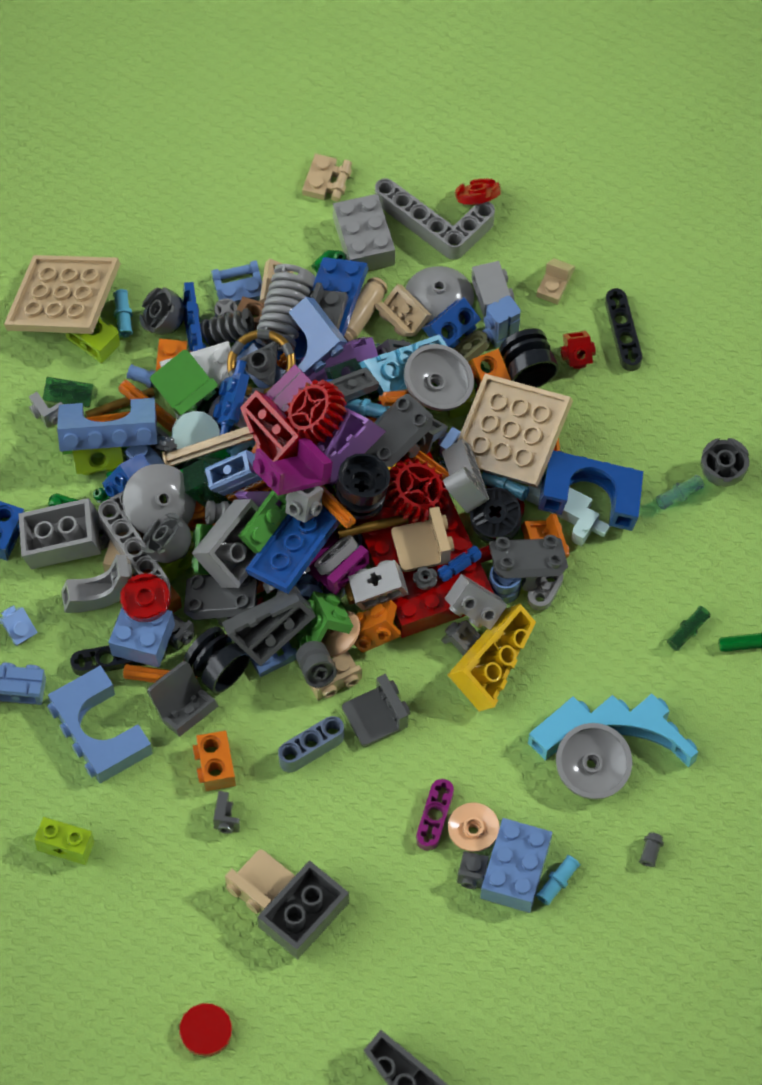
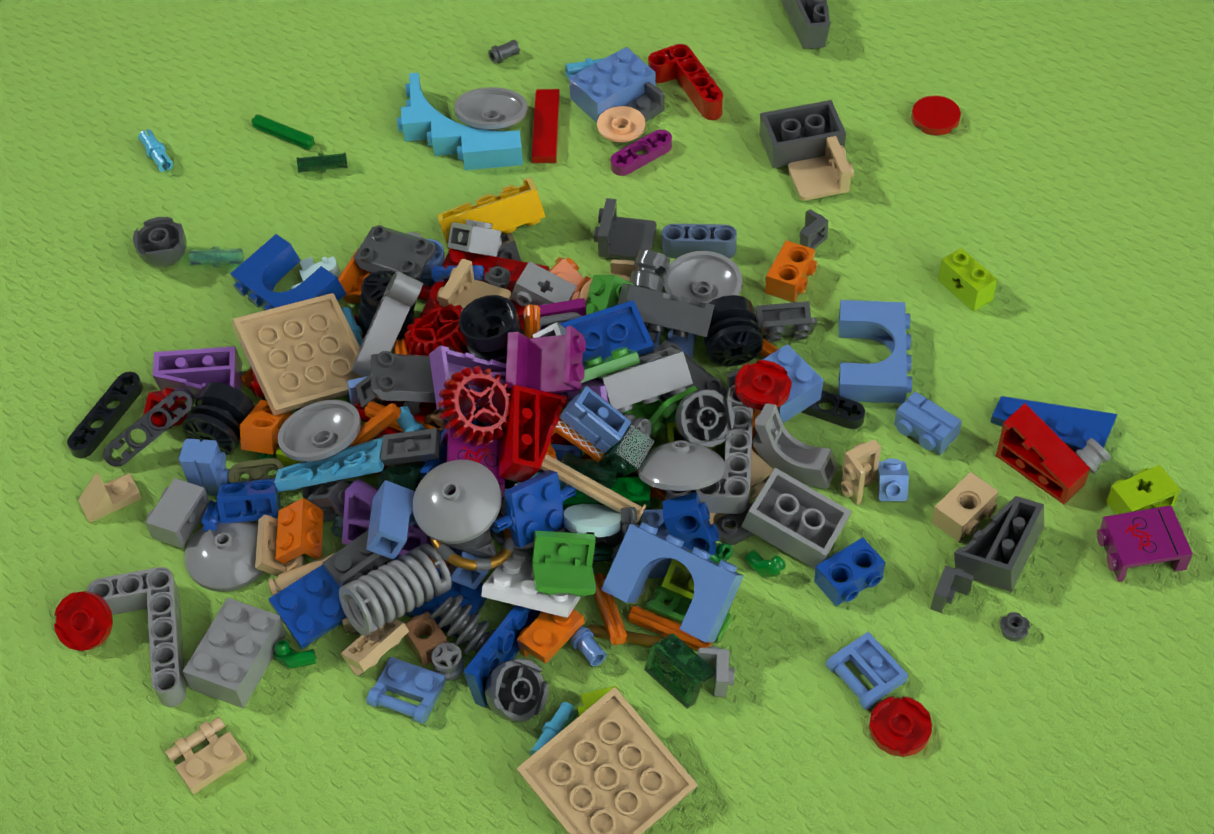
camera: 140 degrees left, 10 degrees down
none -> black beam [103,388,194,467]
none -> medium lavender wedge [153,346,242,399]
none -> blue axle [201,500,220,532]
none -> orange bracket [275,498,324,564]
none -> light grey dish [413,460,502,544]
none -> red tile [532,89,560,163]
none -> red beam [648,44,723,120]
none -> light grey dish [663,251,742,303]
none -> tan bracket [840,439,881,505]

